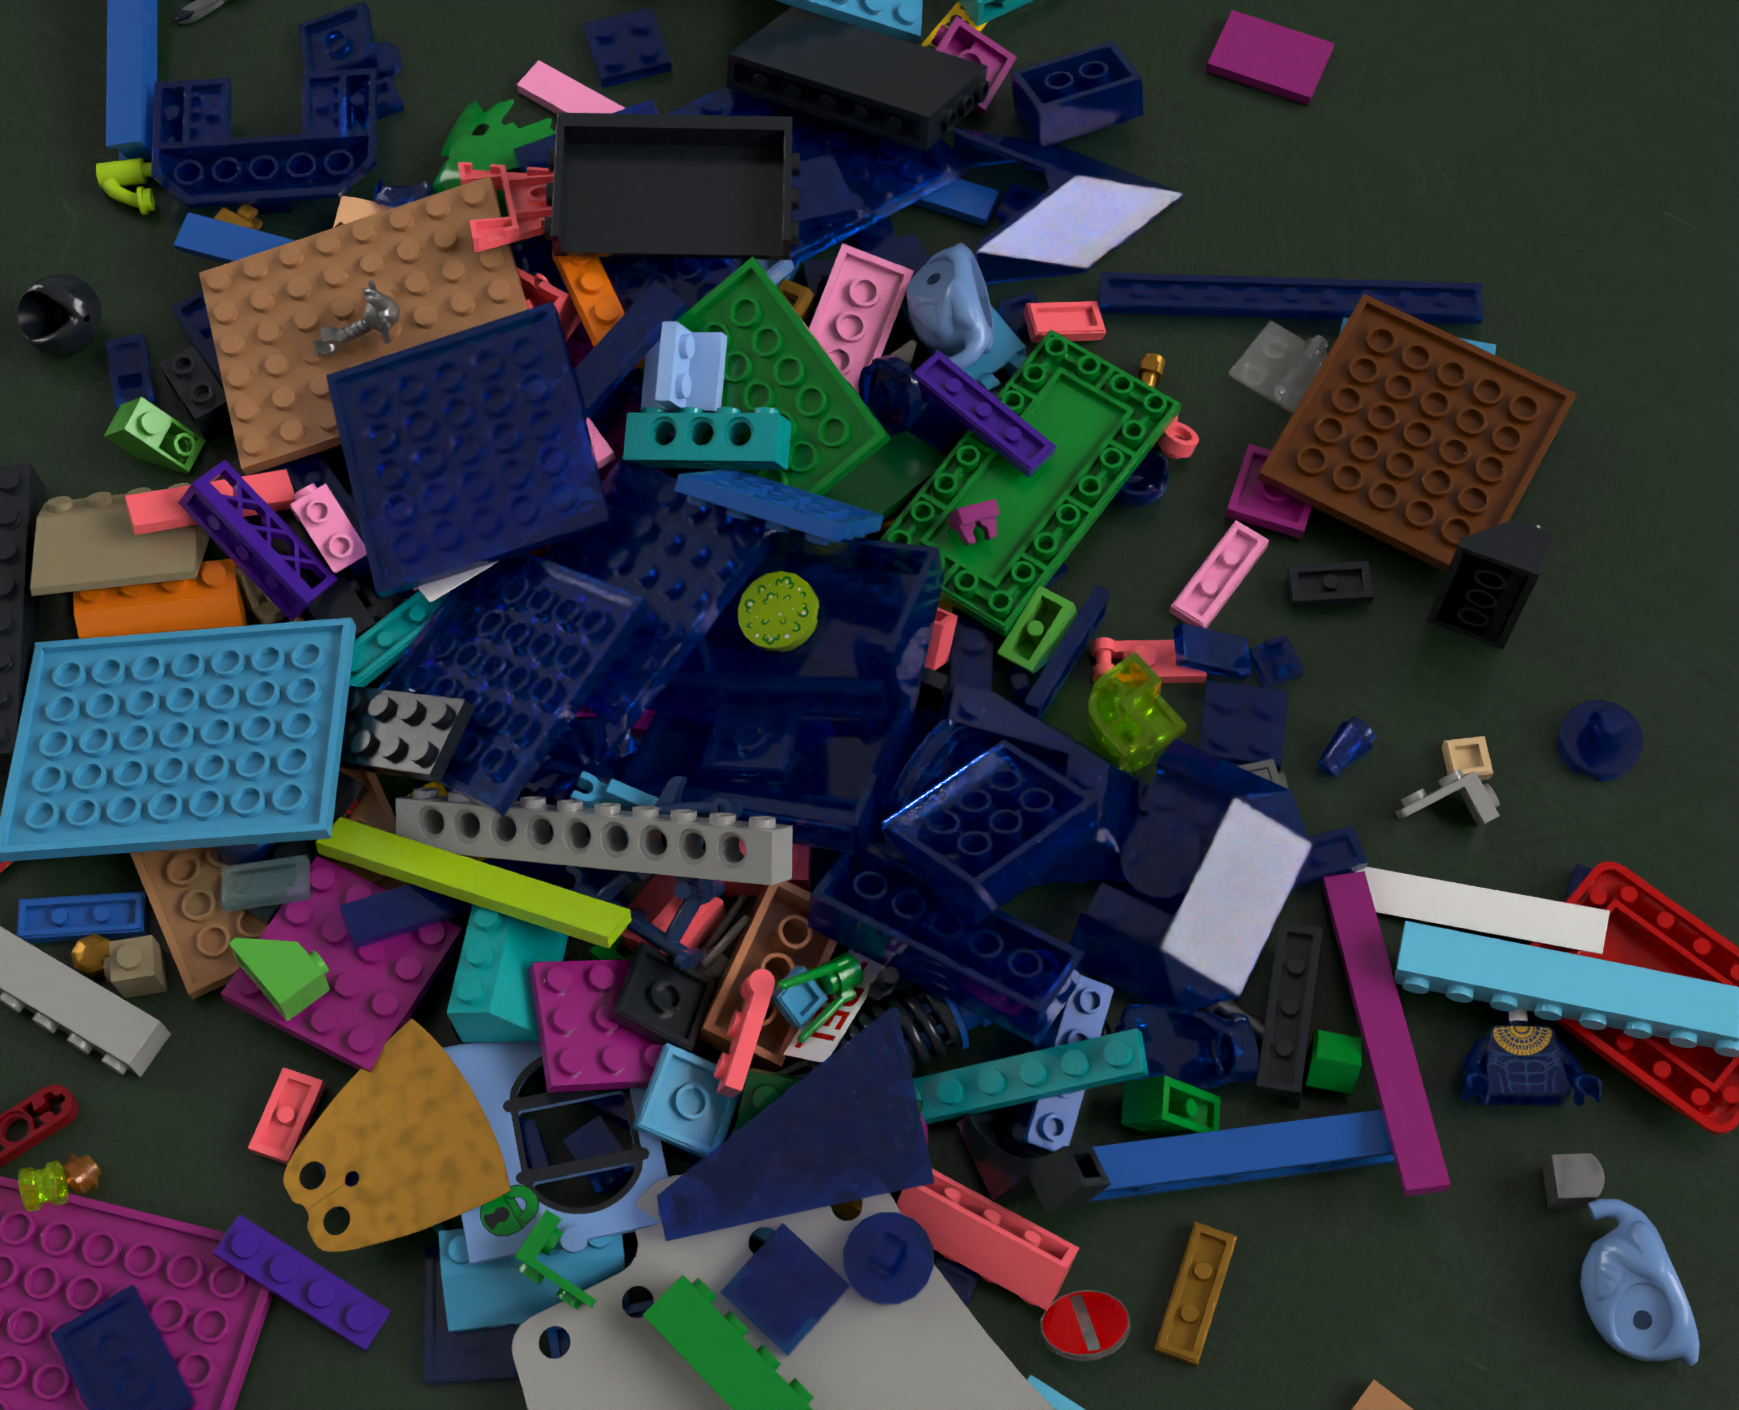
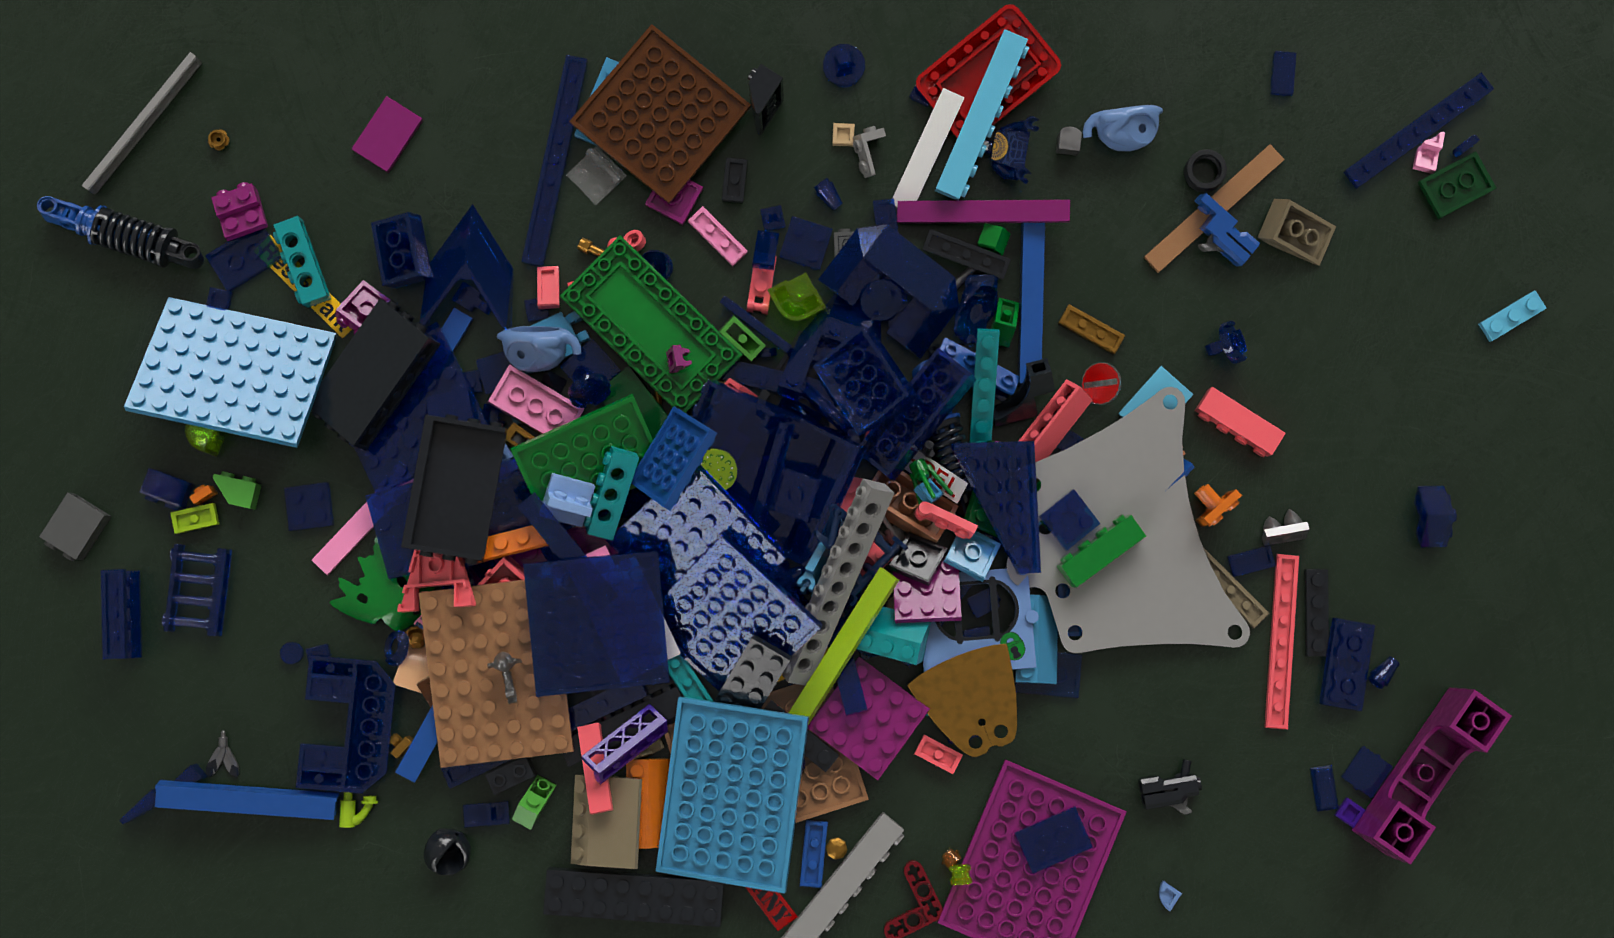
camera: 85 degrees left, 20 degrees up
dark tan brick [104,935,167,998] -> none
dark purple plate [213,1214,391,1352] -> none
clear light blue tile [221,855,310,912] -> none
bright green slope [228,938,330,1022] -> none
bright pink bracket [290,483,368,573] -> none
clear blue tile [298,1,378,88] -> none
green bracket [514,1209,597,1310] -> none
clear blue tile [843,1212,934,1306] -> none
dark purple tile [911,350,1056,478] -> none

